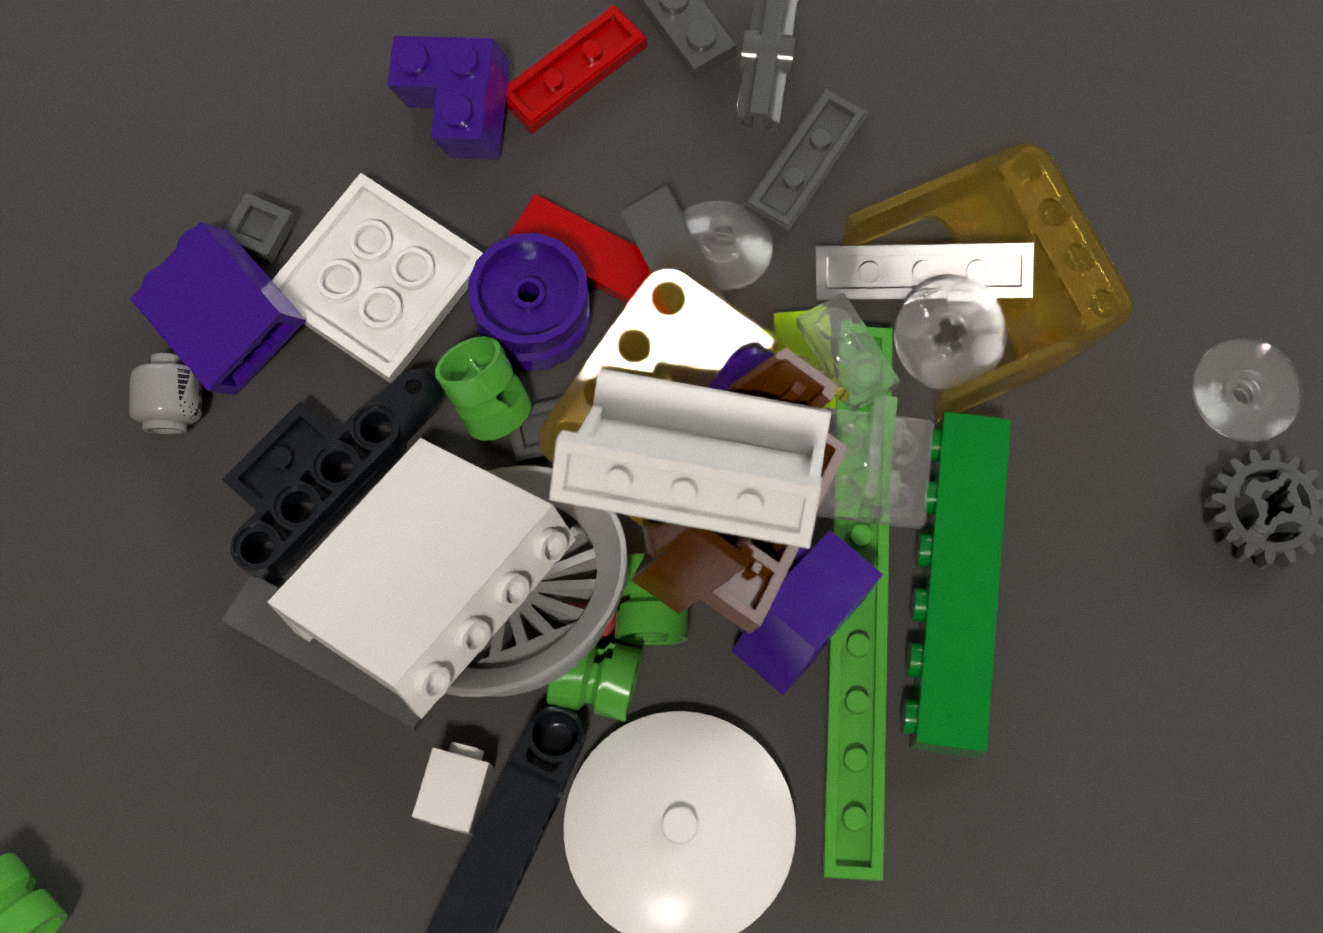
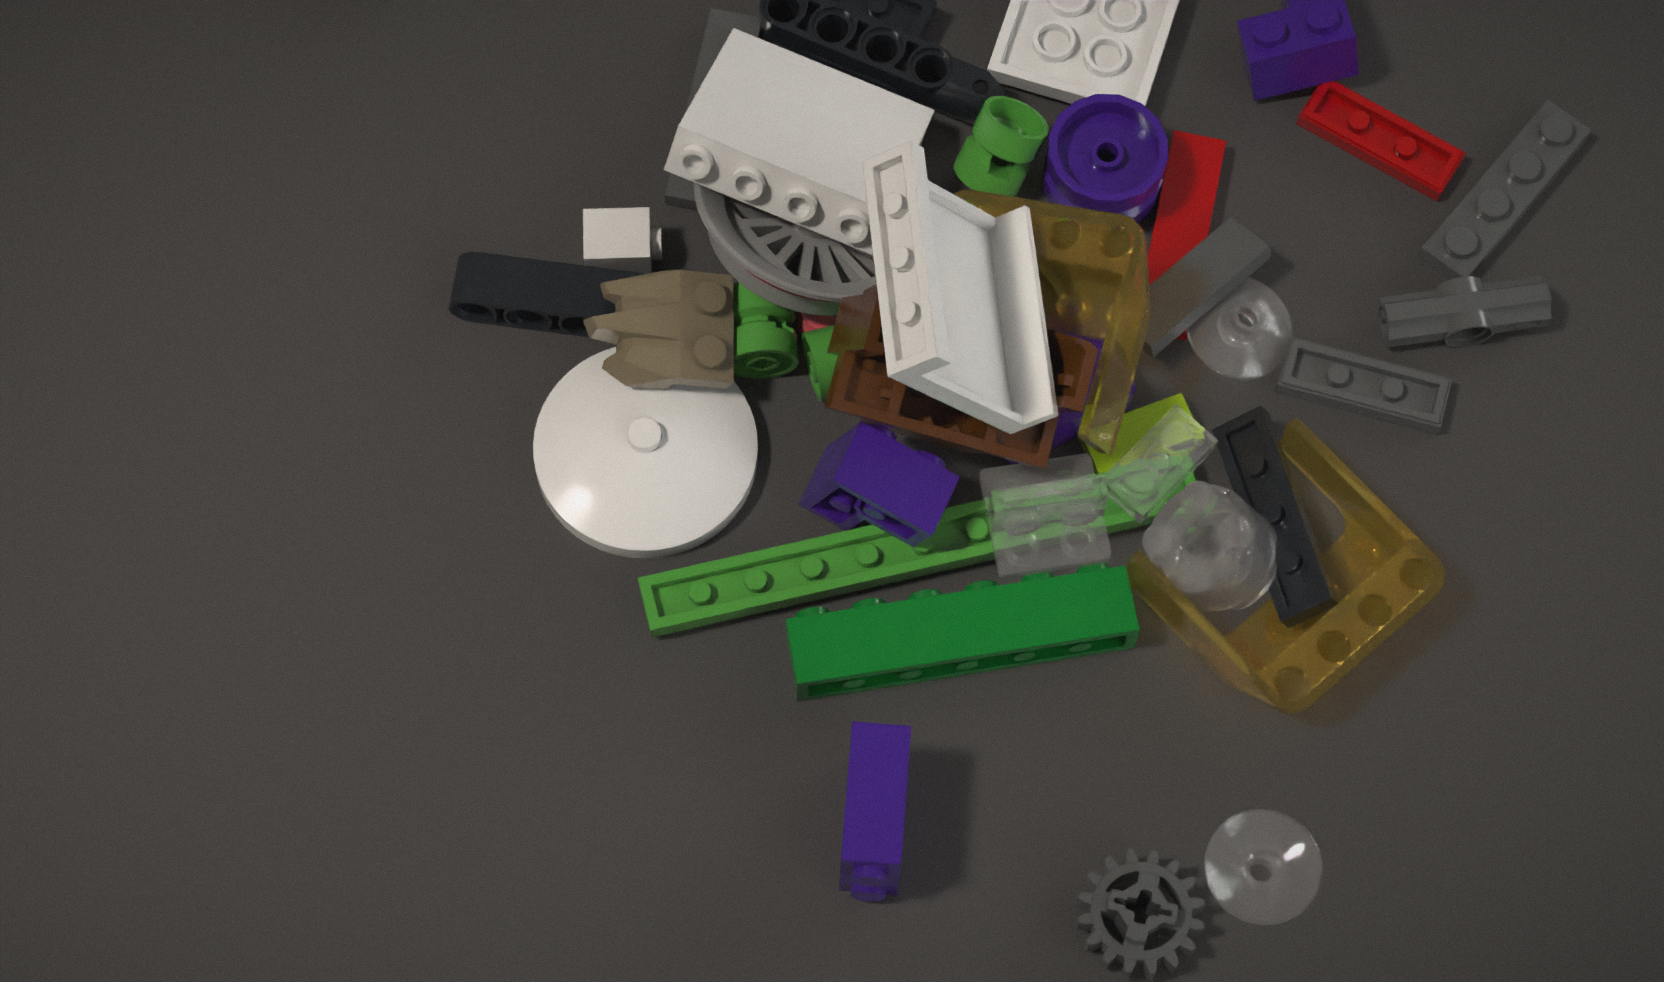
camera: 70 degrees right, 5 degrees down
none -> dark tan plate [583,270,734,390]
none -> dark purple brick [839,721,911,902]

